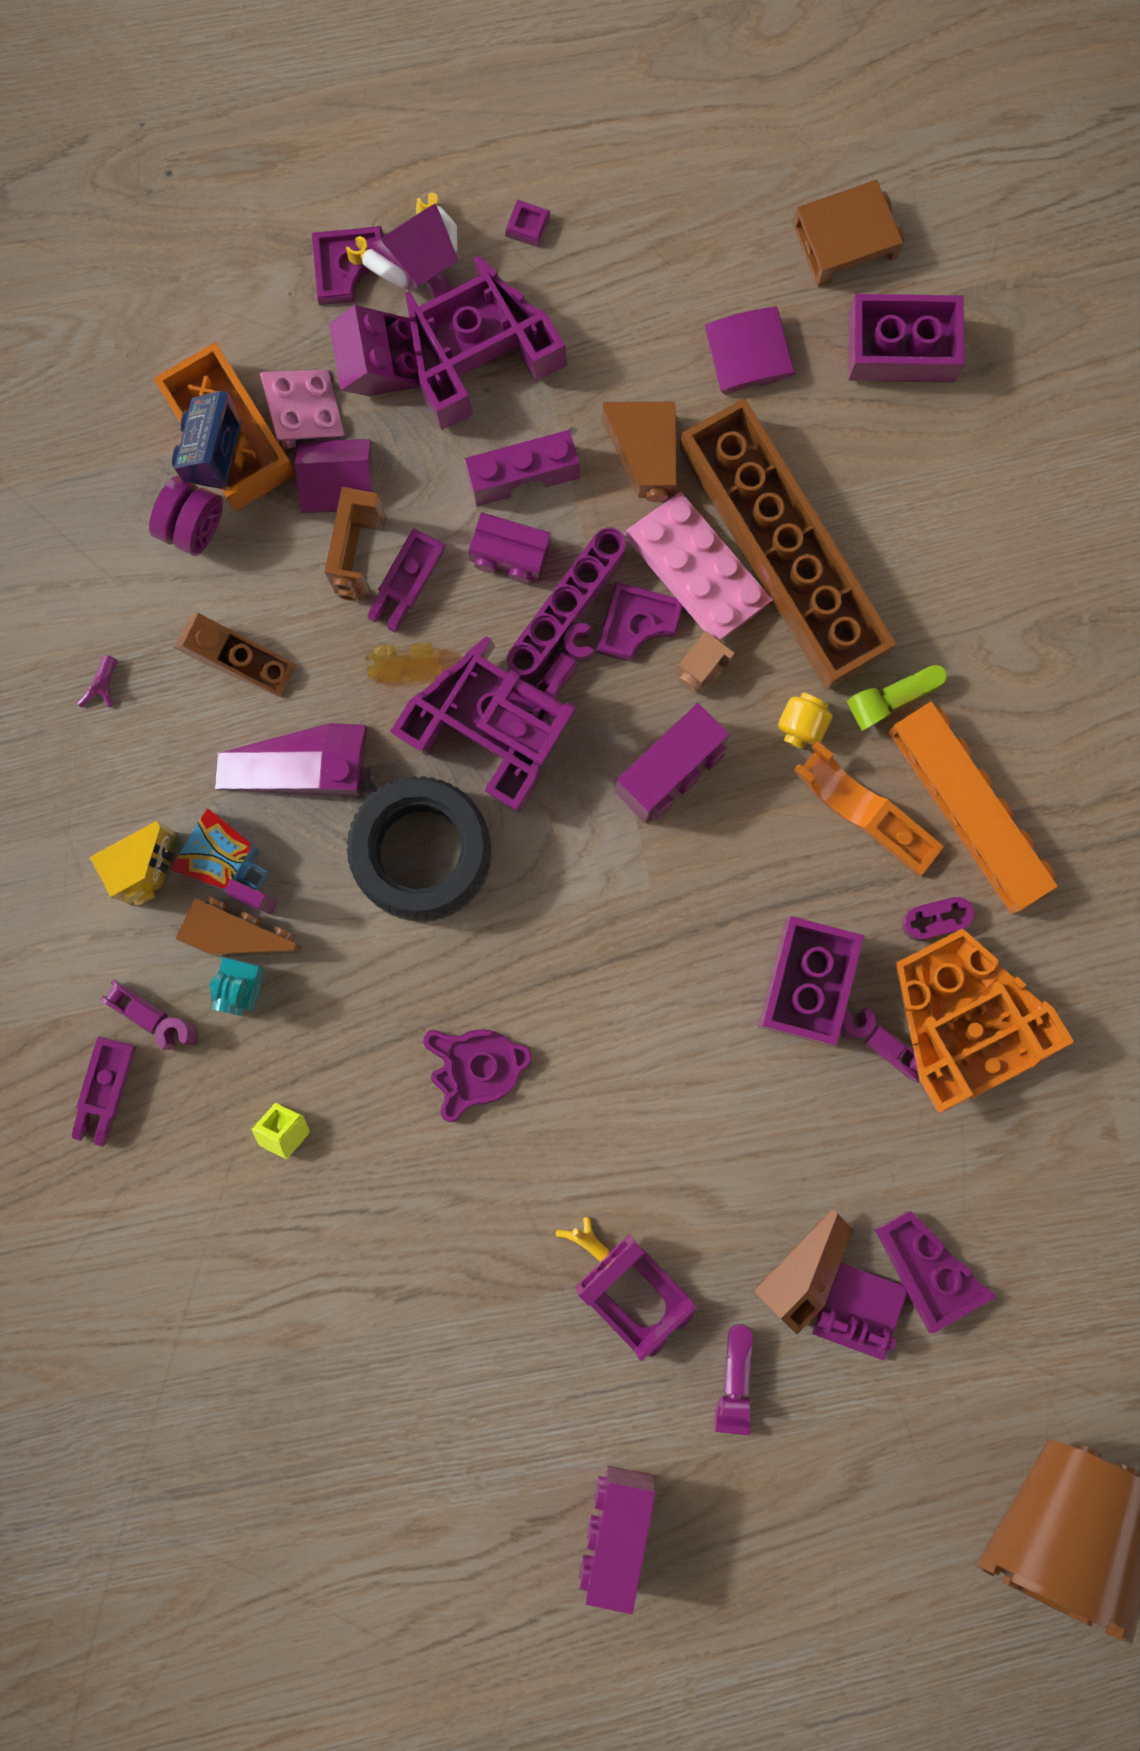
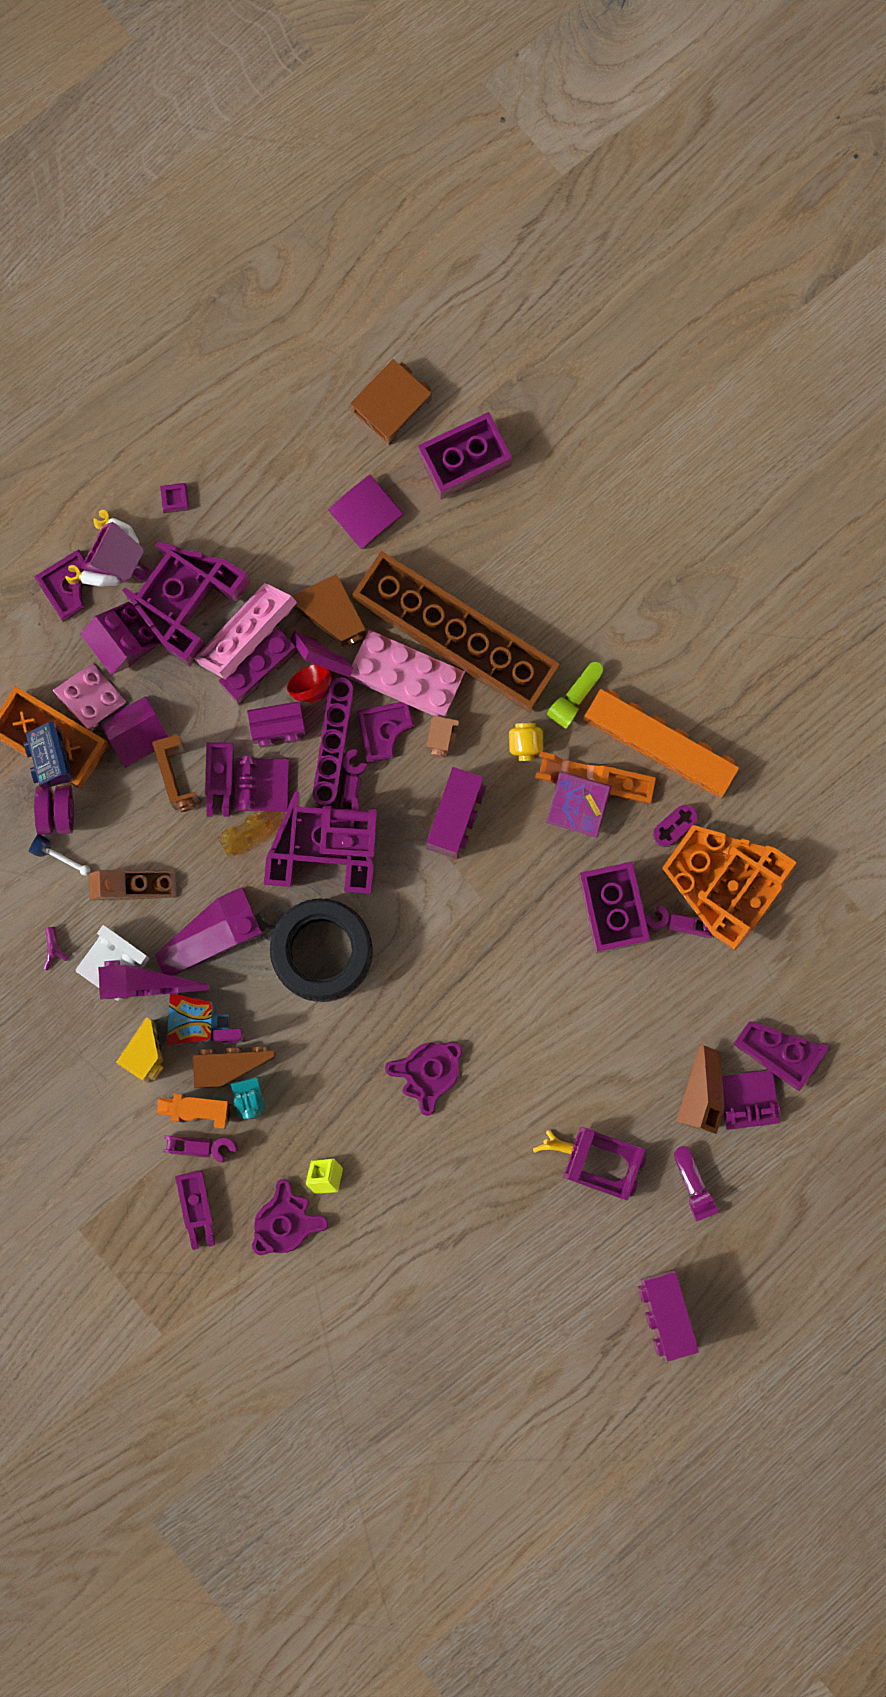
camera: 30 degrees left, 0 degrees up
none -> hinge [28,834,91,876]
none -> white bracket [76,925,150,1001]
none -> magenta wedge [98,960,209,1000]
none -> orange hips [157,1094,231,1129]
none -> bright pink plate [194,583,297,679]
none -> magenta hinge [234,756,289,812]
none -> magenta tile [252,1179,328,1255]
none -> red piece [287,664,333,703]
none -> magenta tile [290,631,354,677]
none -> magenta tile [546,771,612,838]

